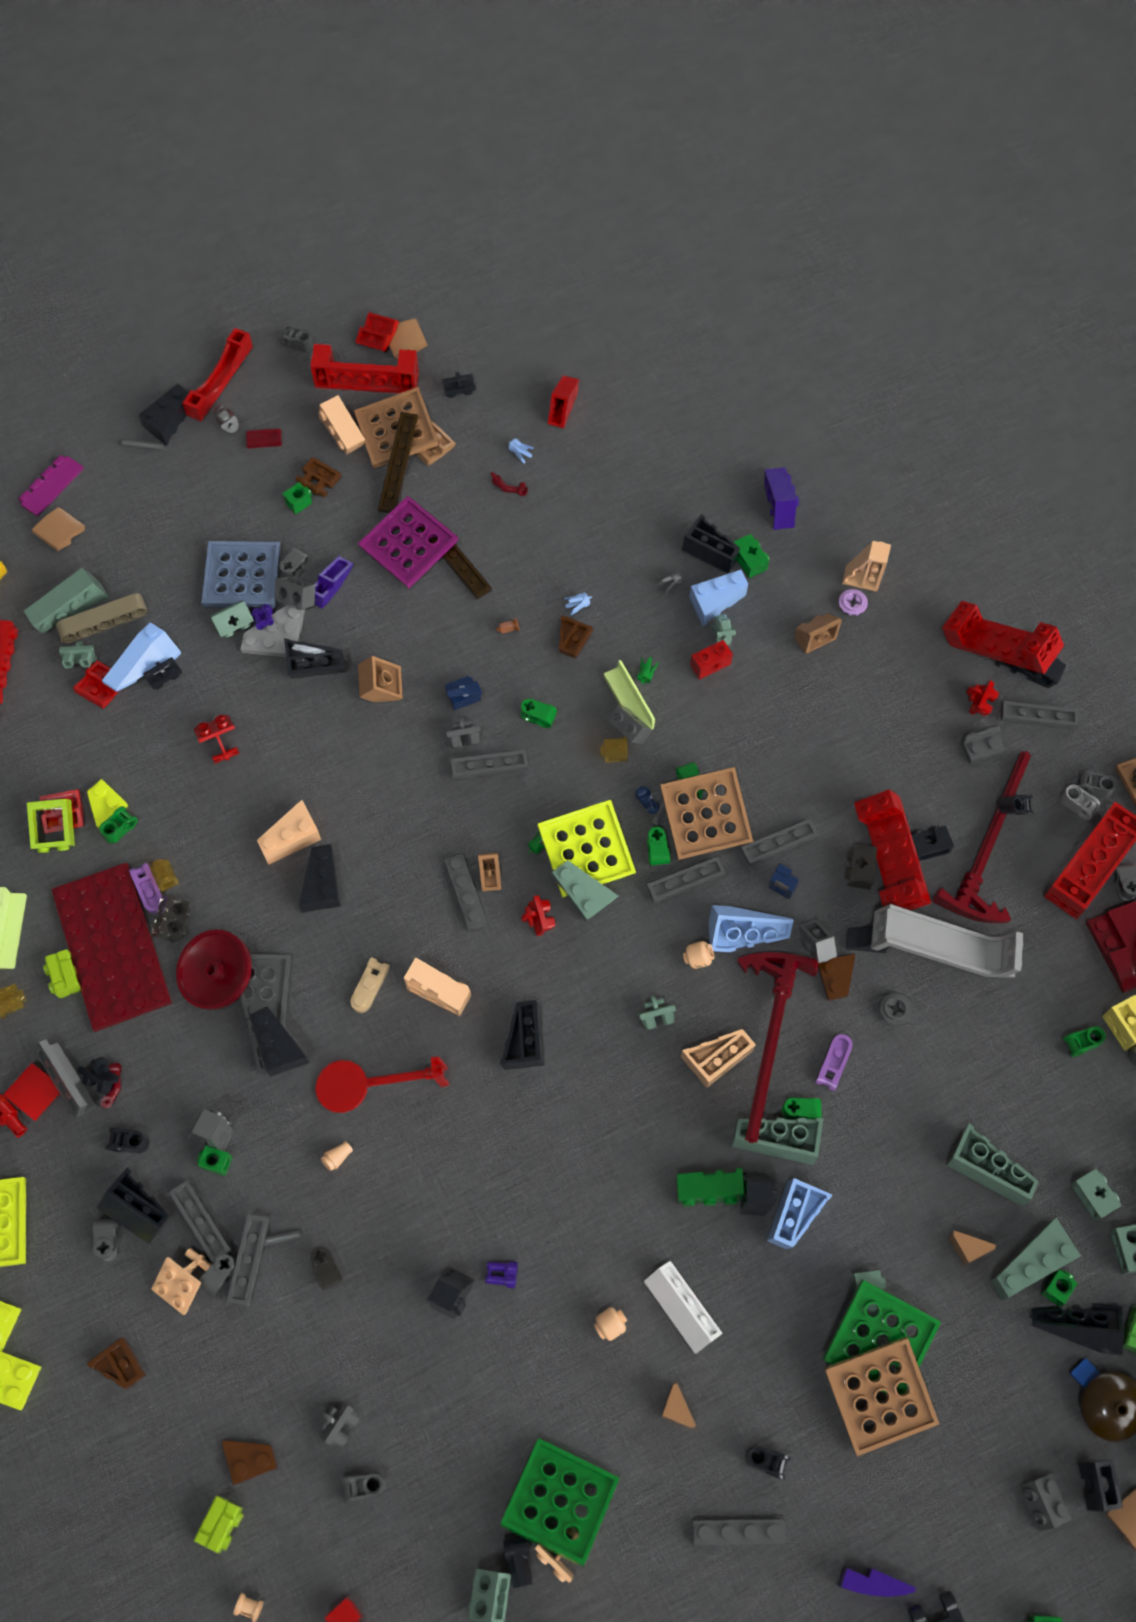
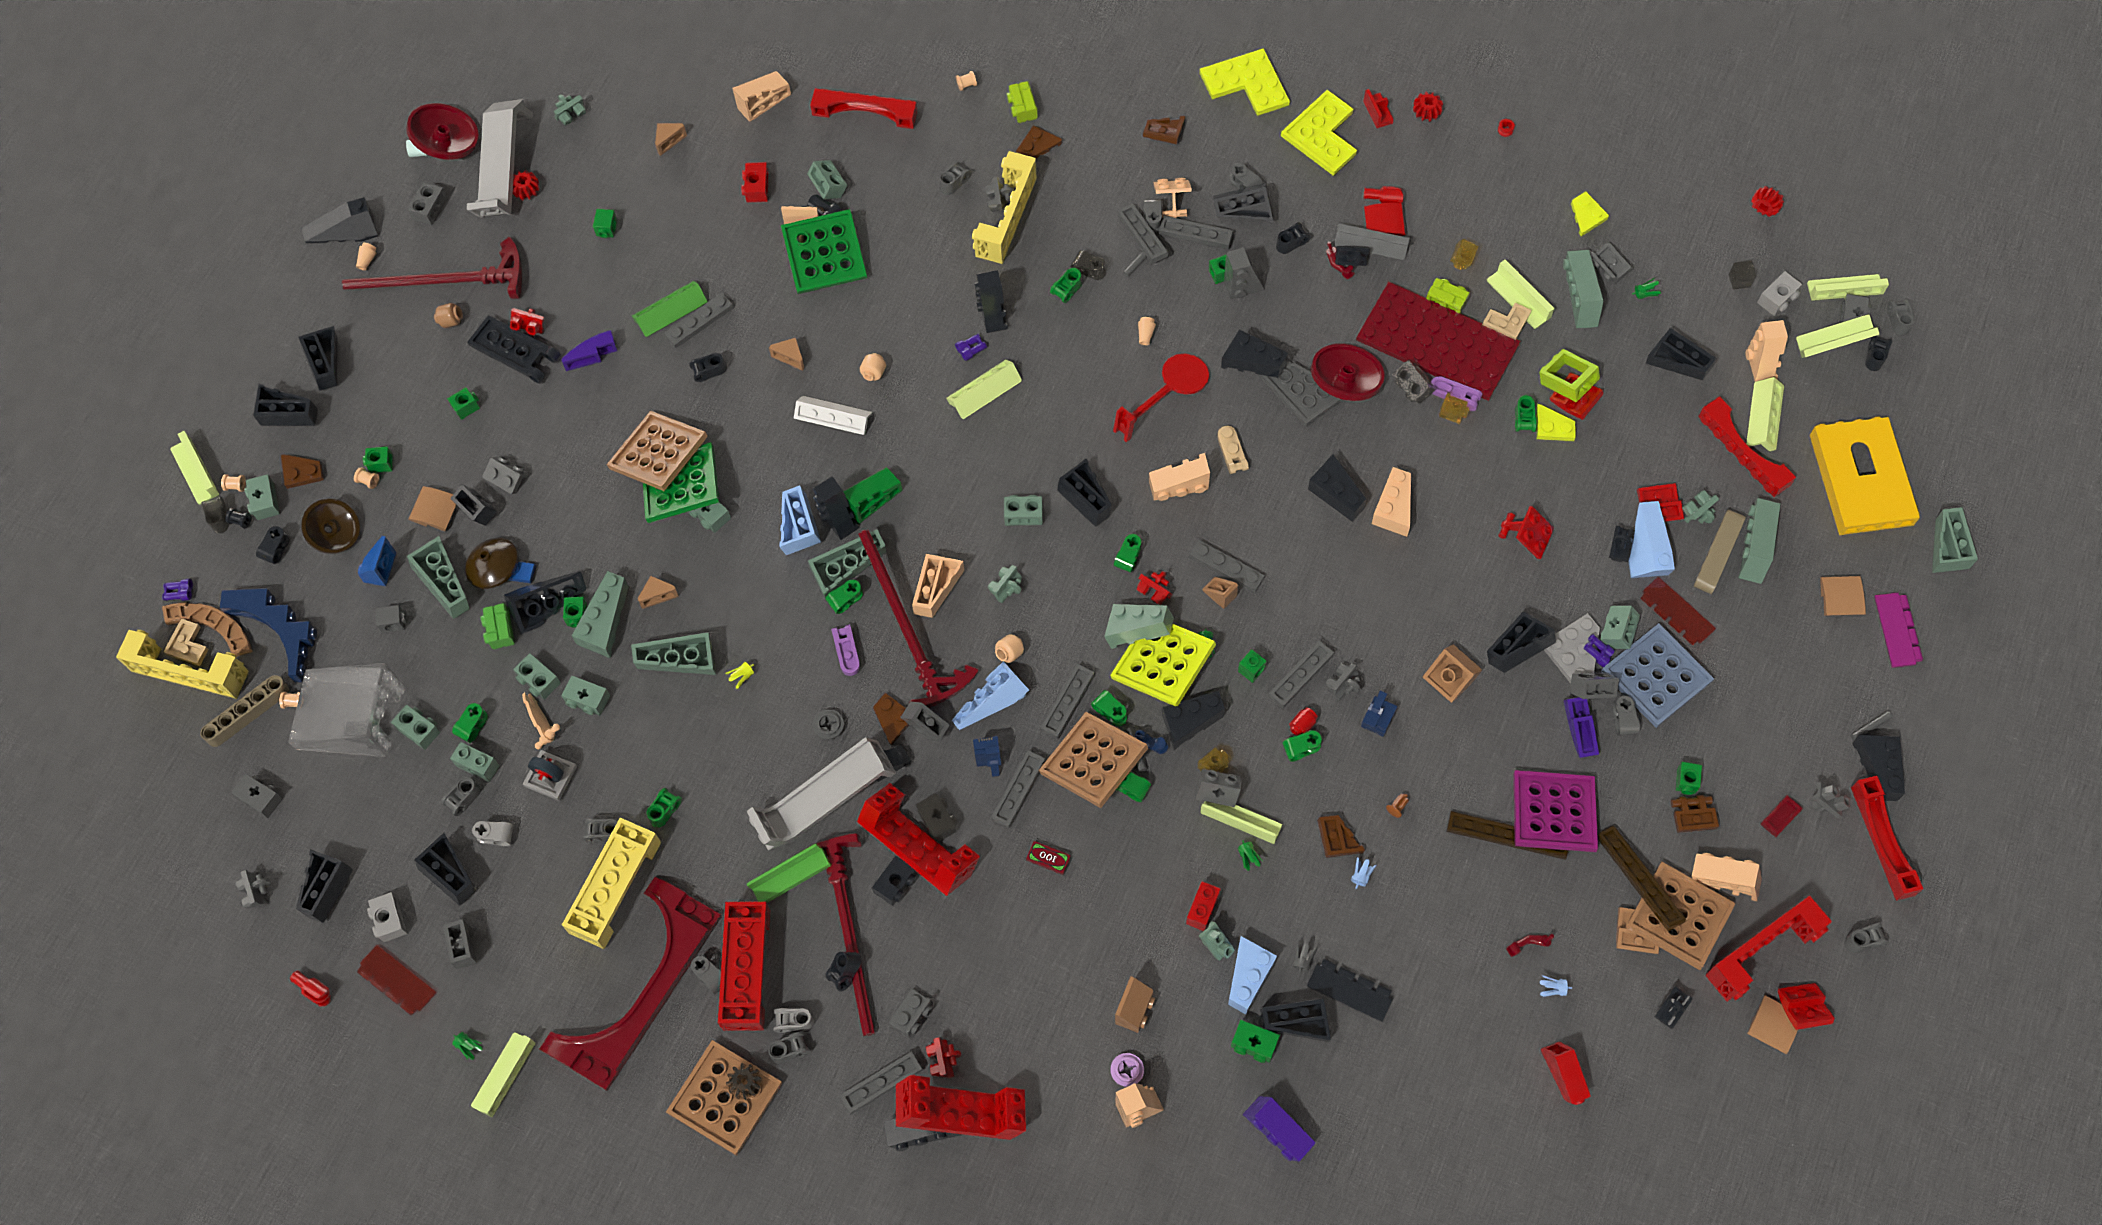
camera: 145 degrees right, 0 degrees up
none -> bright green panel [632,281,707,337]
none -> neon yellow piece [725,662,754,689]
none -> bright green panel [747,844,831,903]
none -> yellowish green panel [946,360,1022,419]
none -> light yellow plate [972,151,1037,264]
none -> sand green brick [1004,495,1042,526]
none -> dark red tile [1026,841,1071,875]
none -> green piece [1050,268,1082,303]
none -> green piece [1113,534,1141,573]
none -> black wedge [1162,691,1225,750]
none -> green brick [1238,649,1267,683]
none -> red brick [1289,707,1318,736]
none -> black windscreen [1307,959,1393,1022]
none -> tan plate [1482,303,1532,340]
none -> clear red windscreen [1640,577,1716,646]

